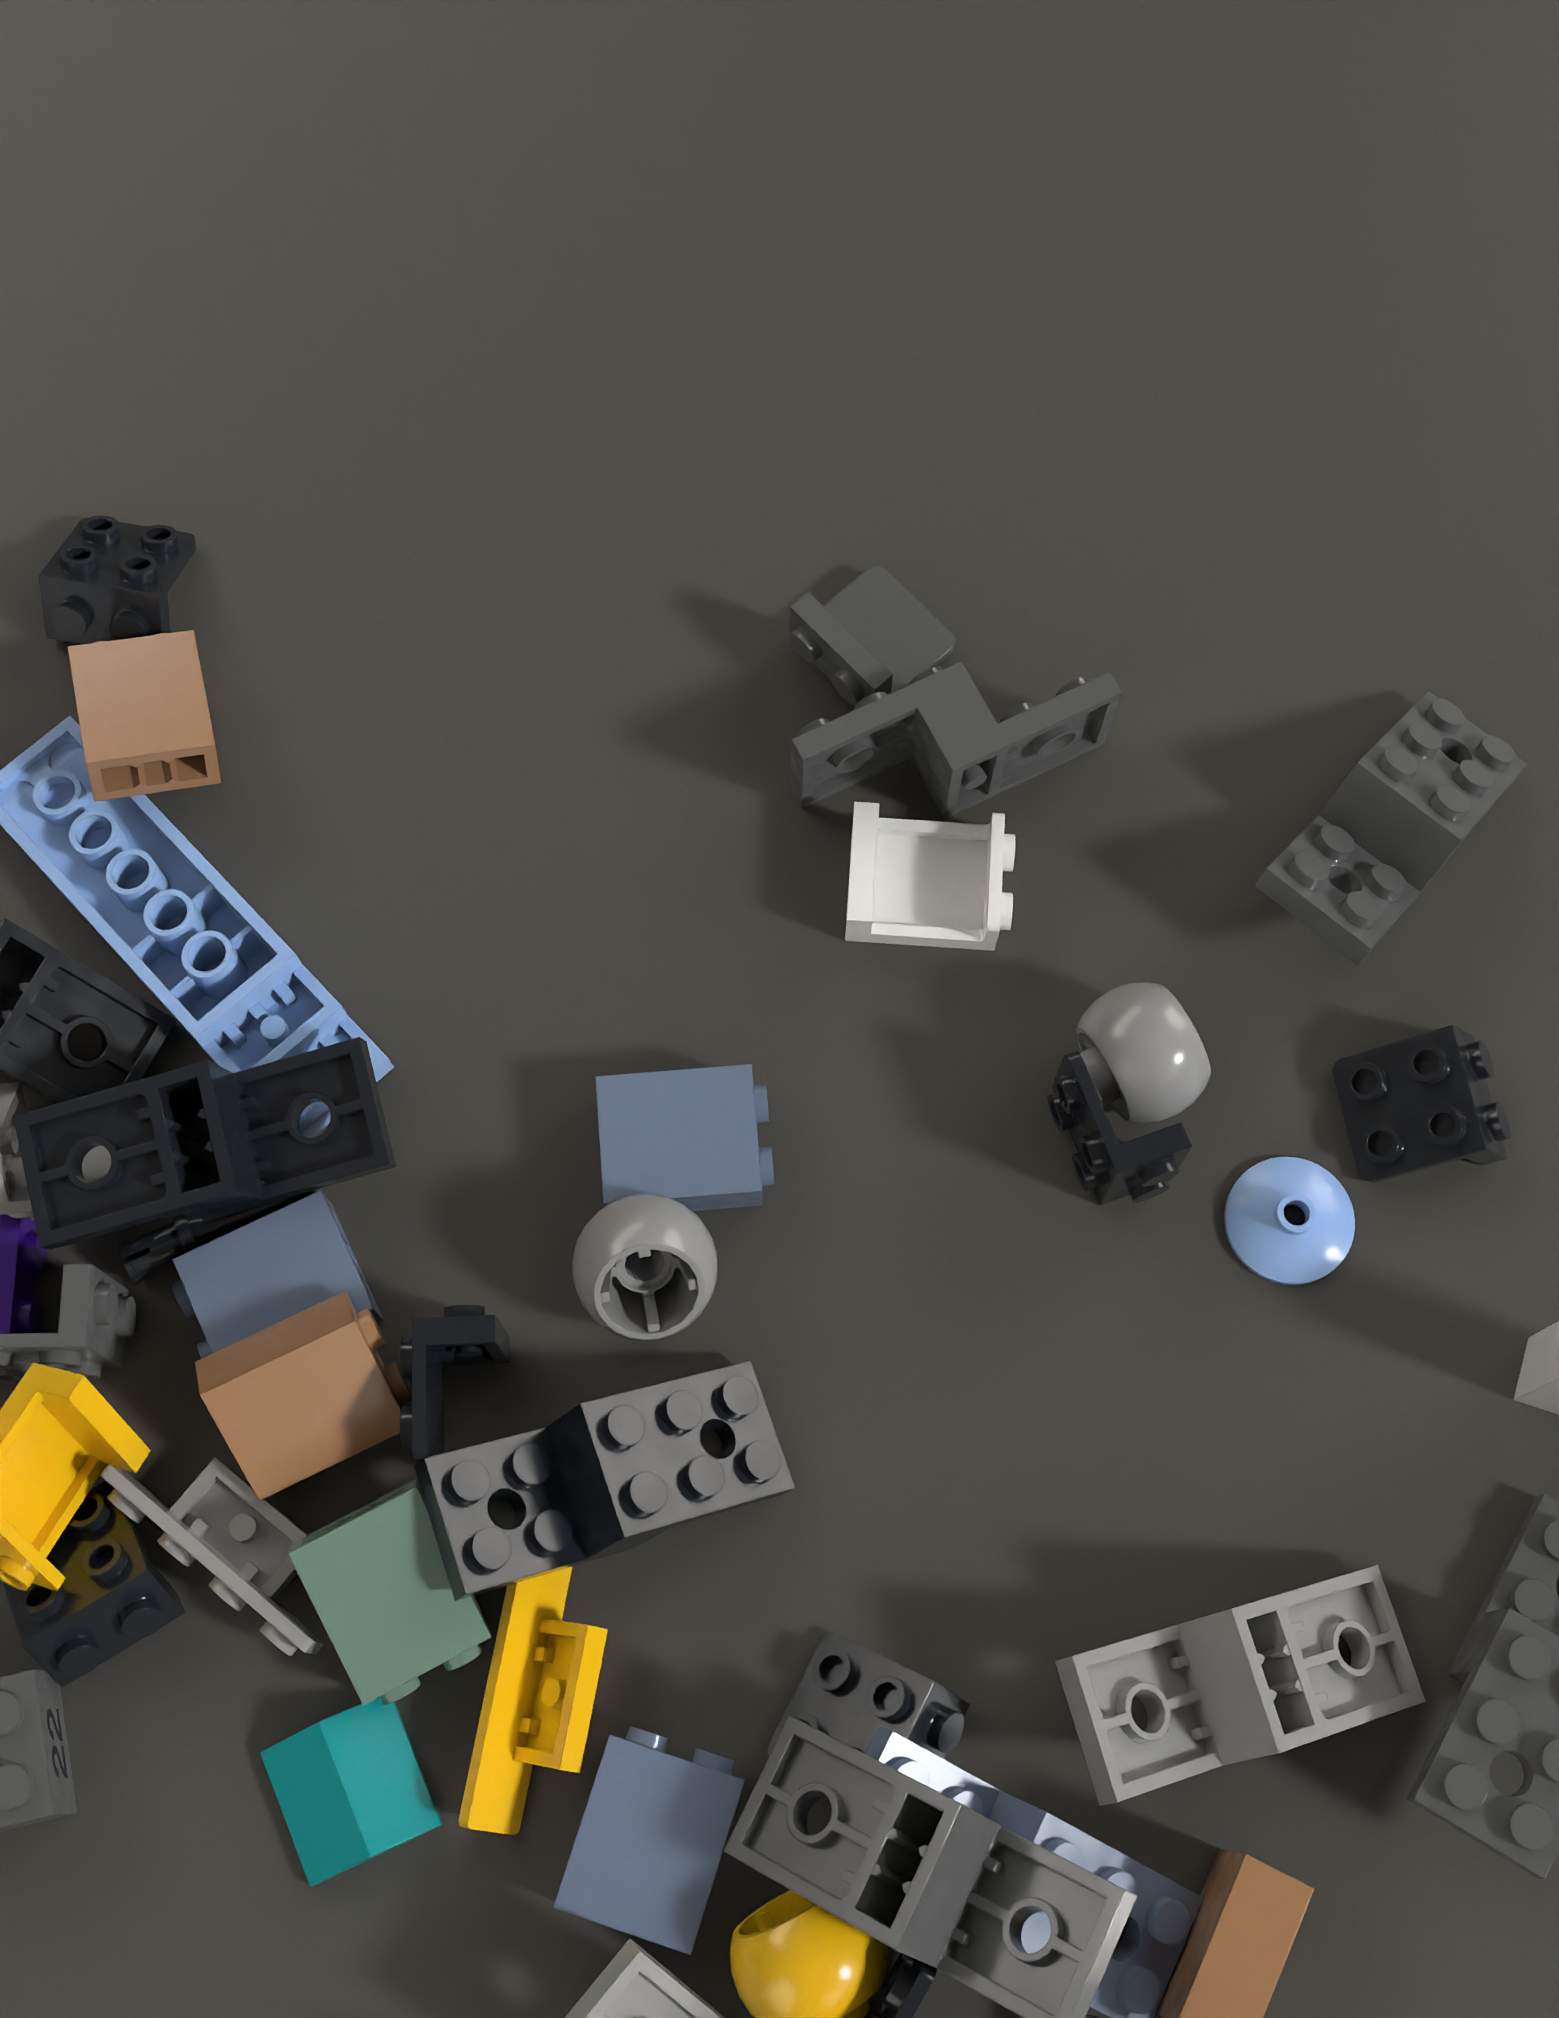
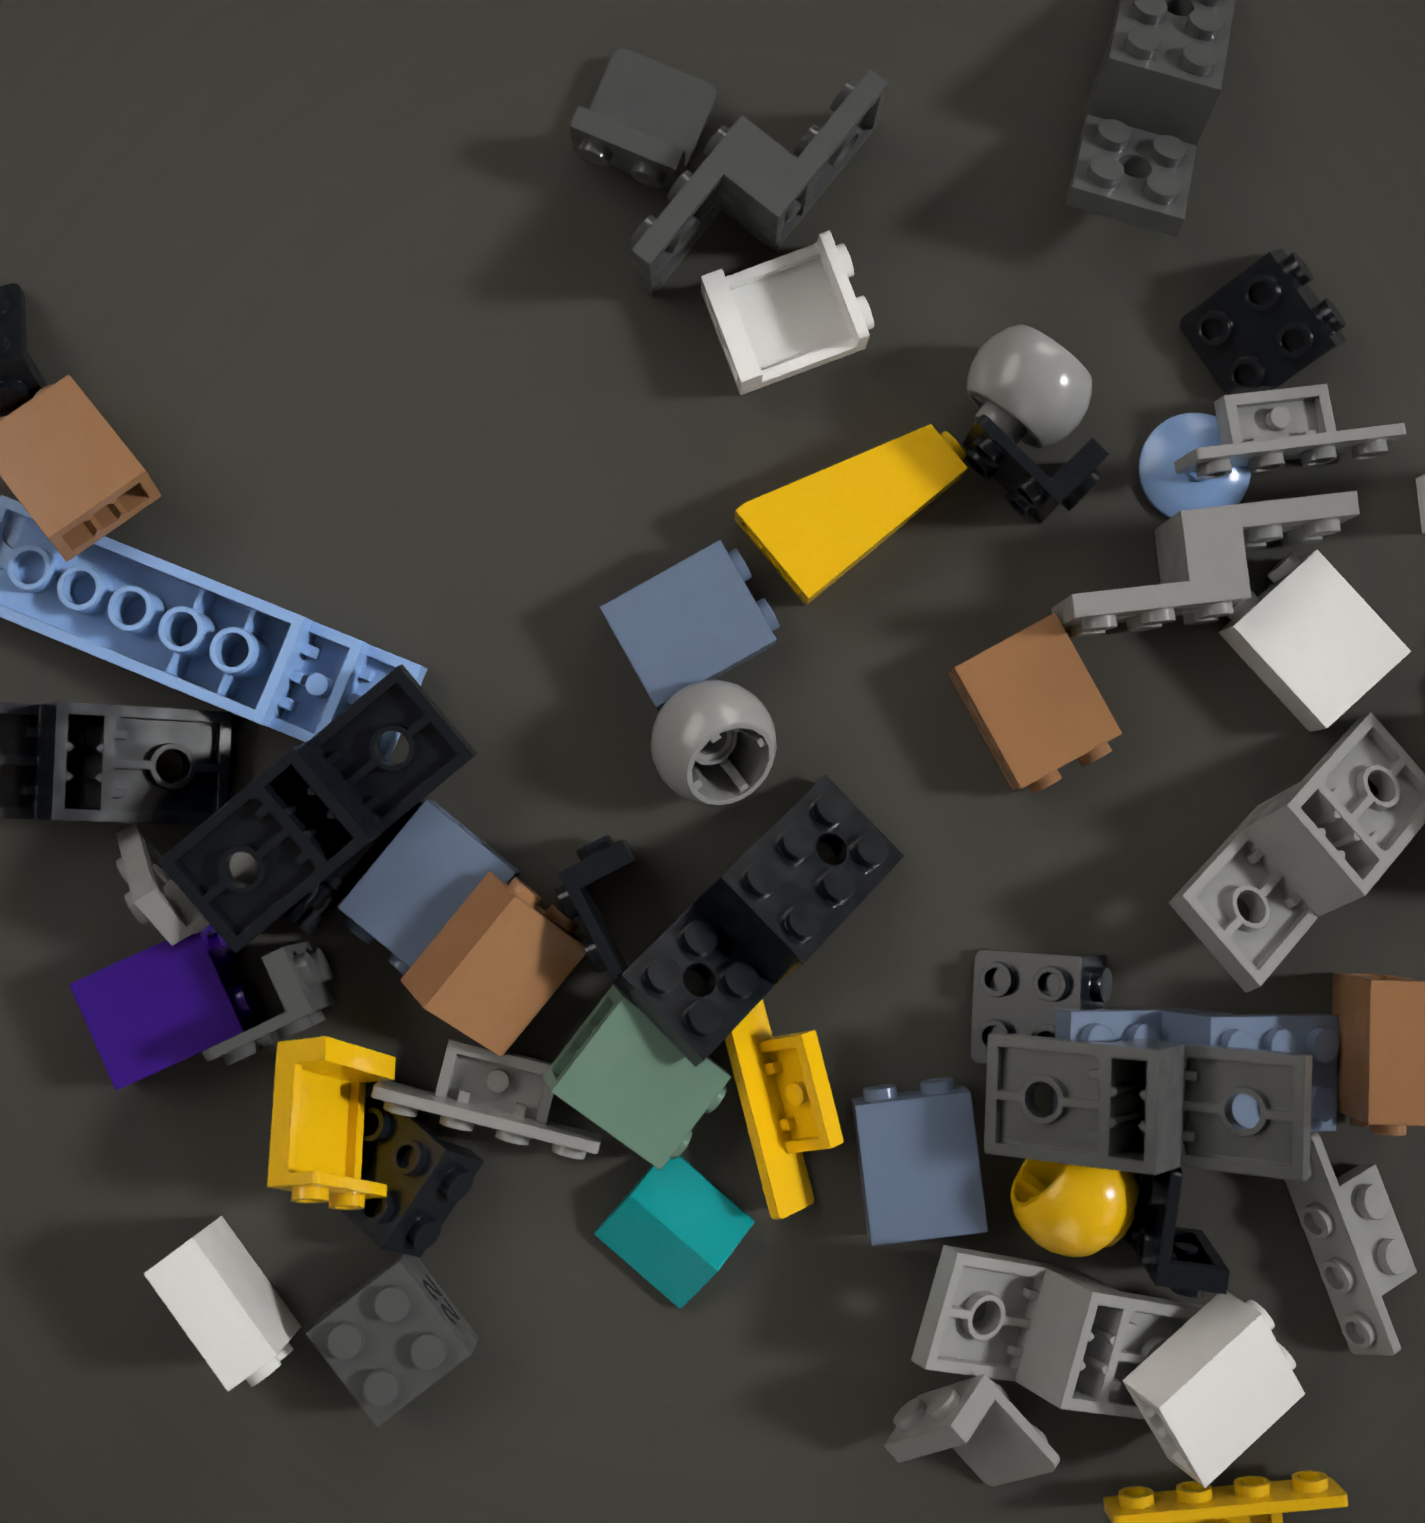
camera: 30 degrees left, 15 degrees up
none -> yellow slope [734,424,968,606]
none -> medium nougat brick [947,613,1122,794]
none -> light grey bracket [1051,491,1360,638]
none -> light grey bracket [1174,384,1407,480]
none -> white brick [1218,550,1411,732]

